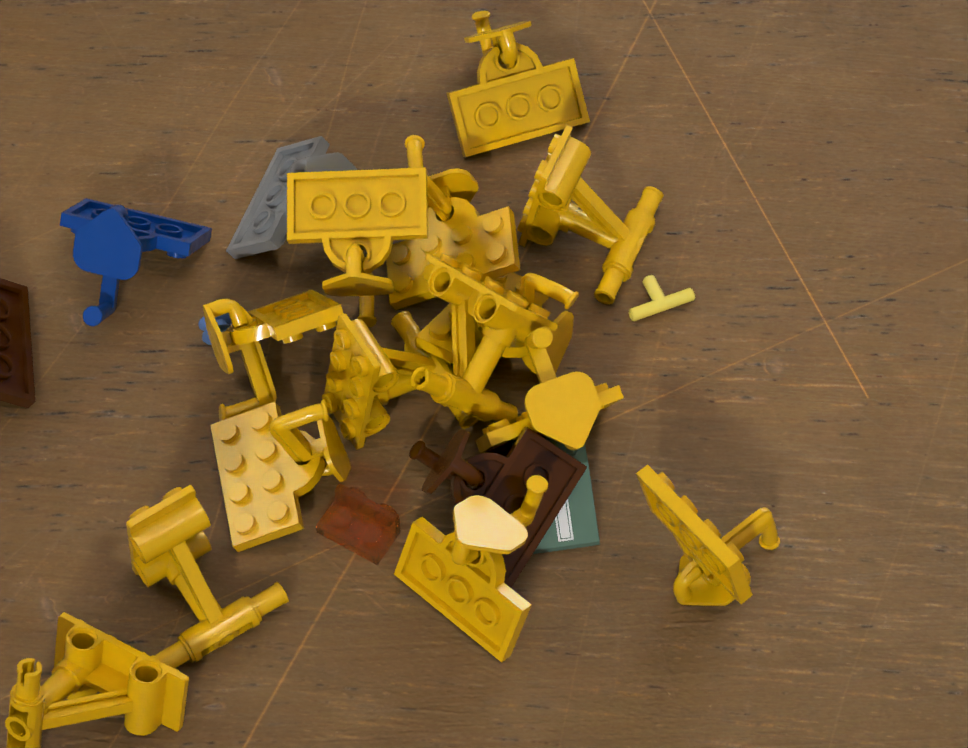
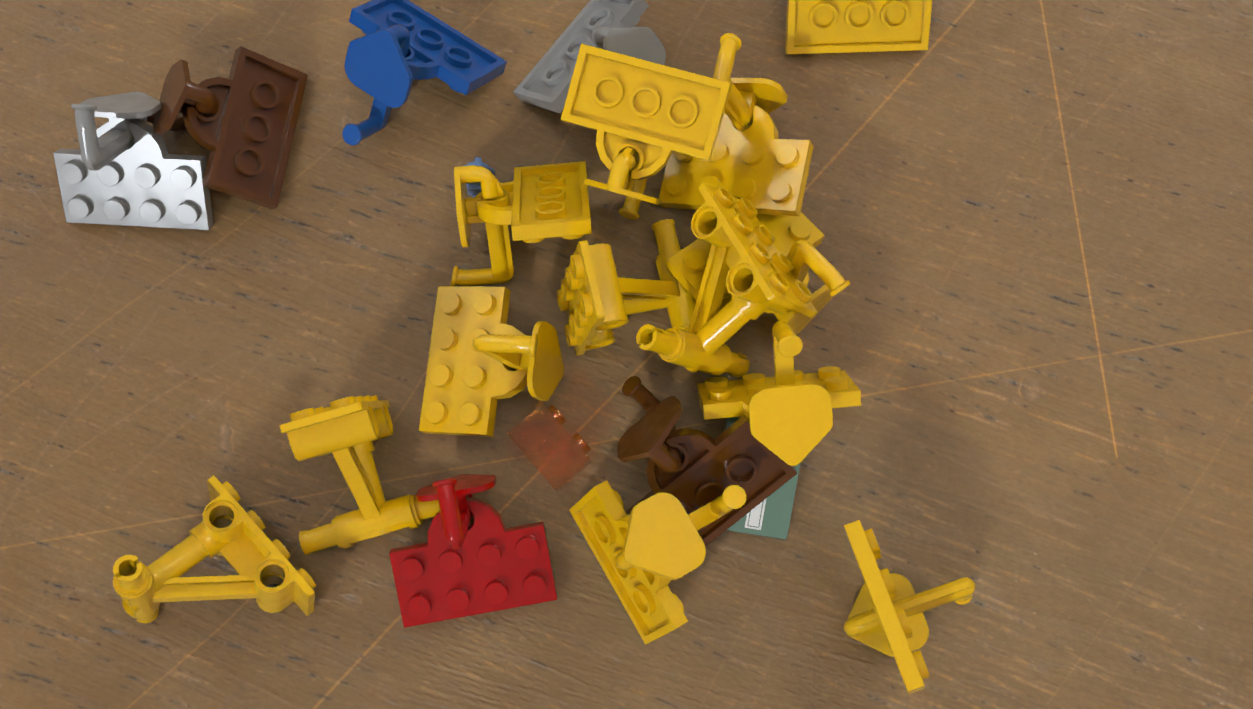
camera: 20 degrees right, 20 degrees up
yellow plate [517,125,664,305] -> none
light yellow piece [629,275,695,322] -> none
none -> red plate [389,474,557,628]

